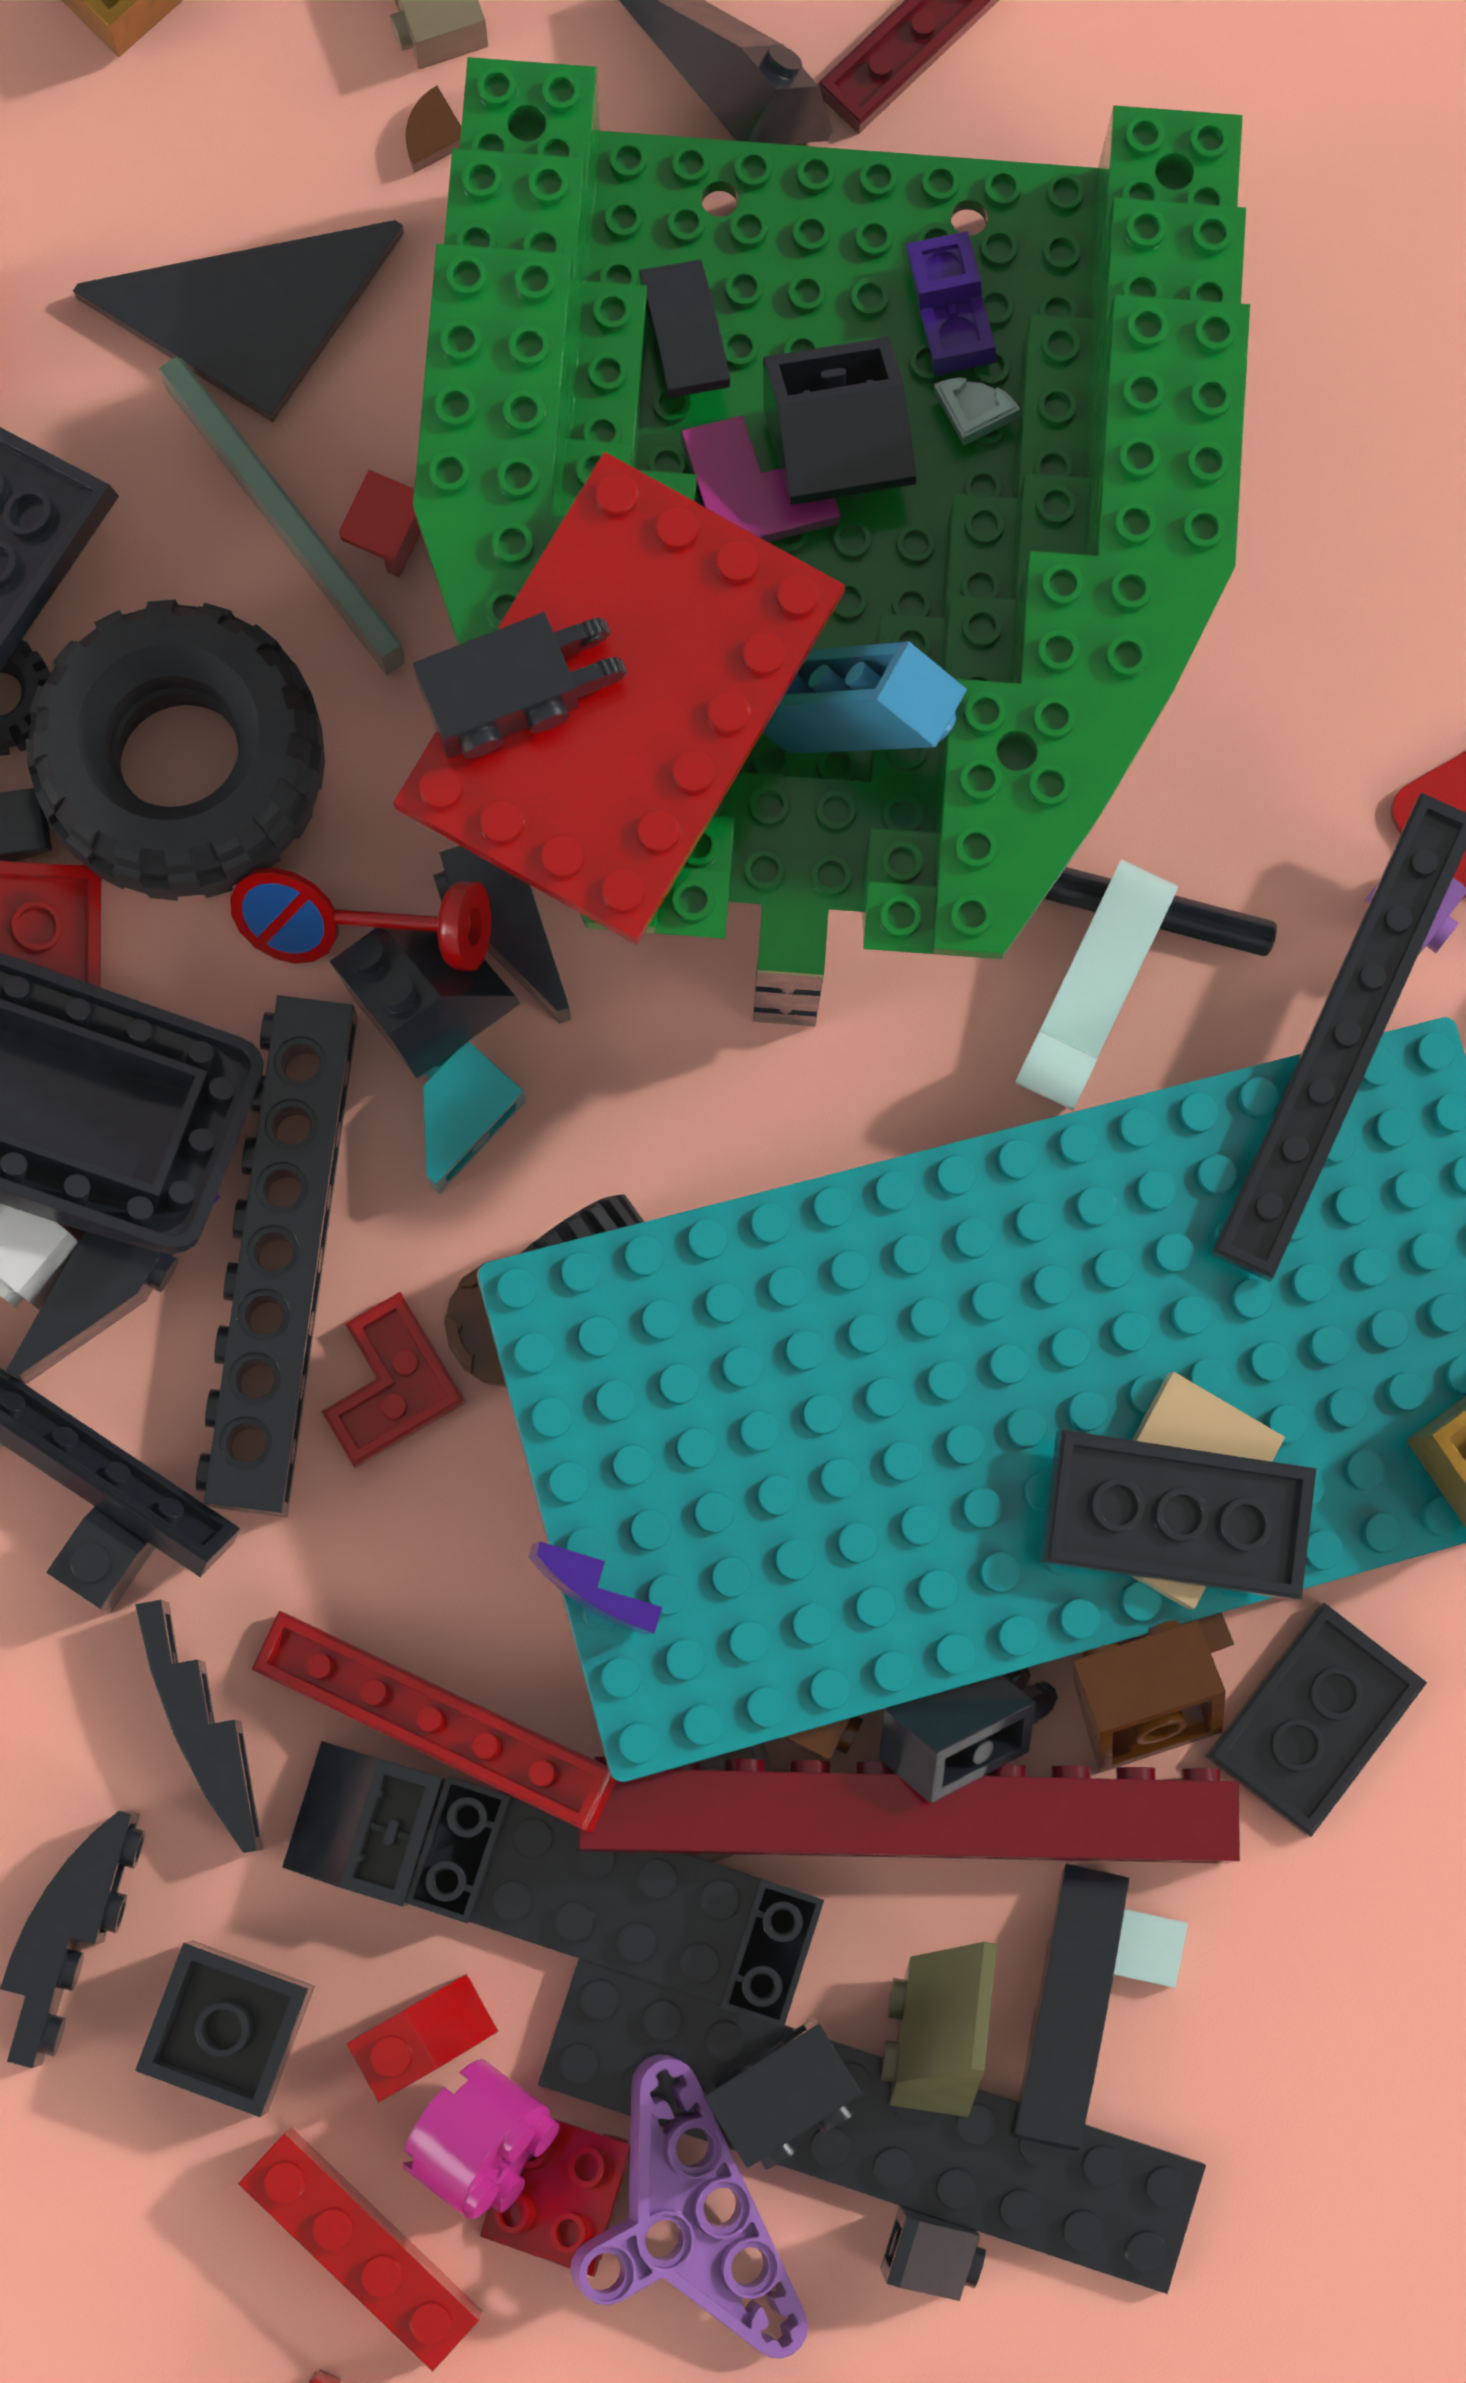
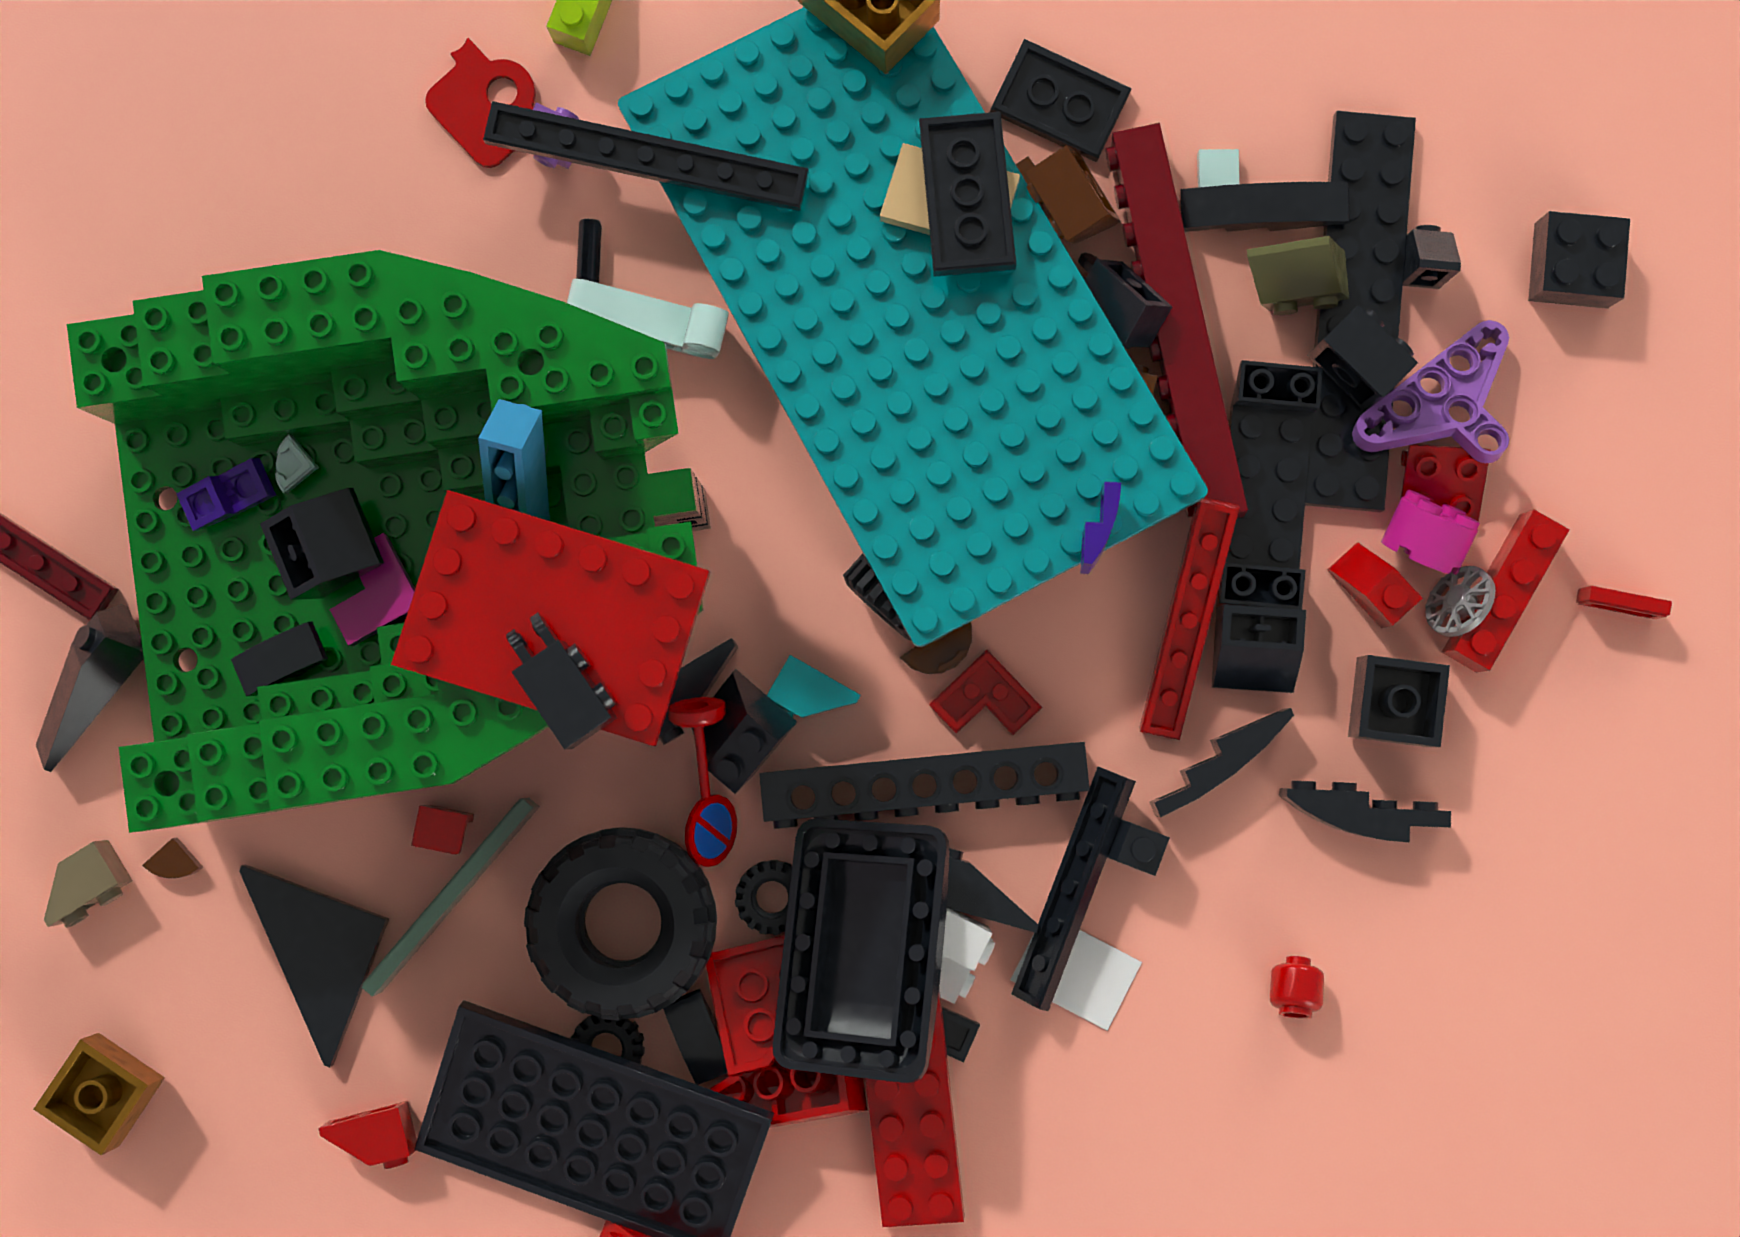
camera: 90 degrees left, 5 degrees up
none -> black tyre [735,860,792,935]
none -> light grey wheel [1425,566,1496,637]

